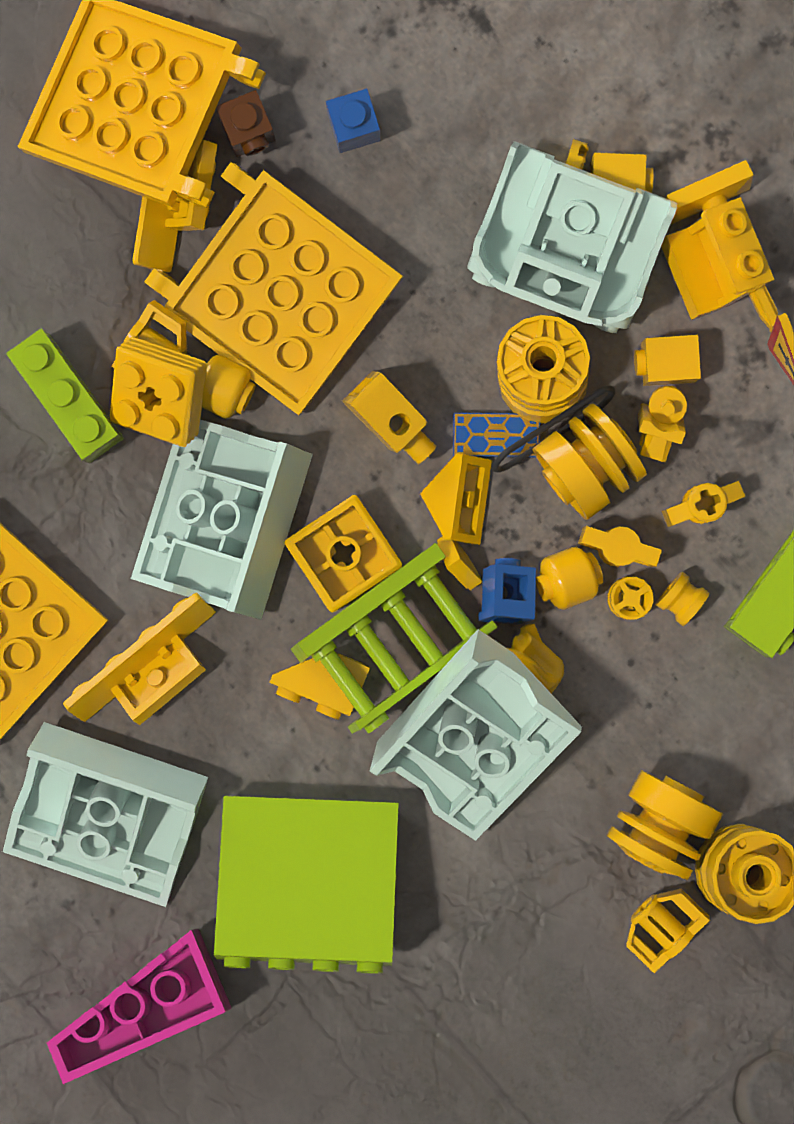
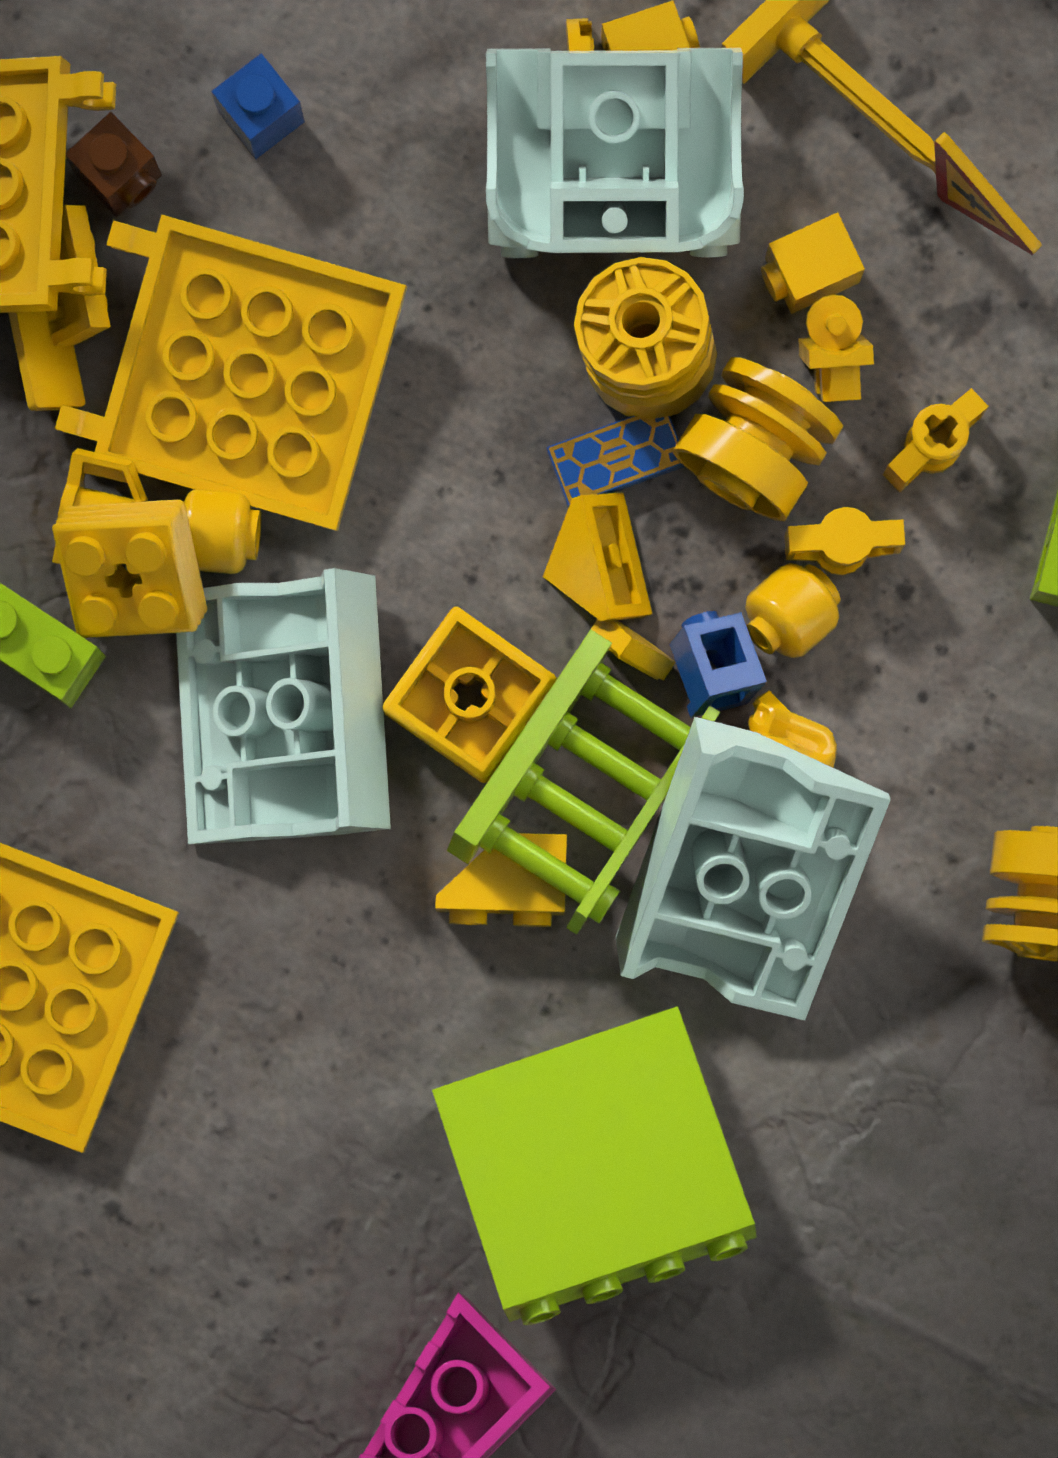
camera: 20 degrees left, 5 degrees down
light aqua piece [3,722,208,907] -> none
yellow bracket [63,593,215,726] -> none
yellow torso [342,371,437,464] -> none
black piece [492,386,615,473] -> none
yellow wheel [607,577,653,620] -> none
yellow wheel [655,571,710,626] -> none
yellow panel [661,197,775,320] -> none

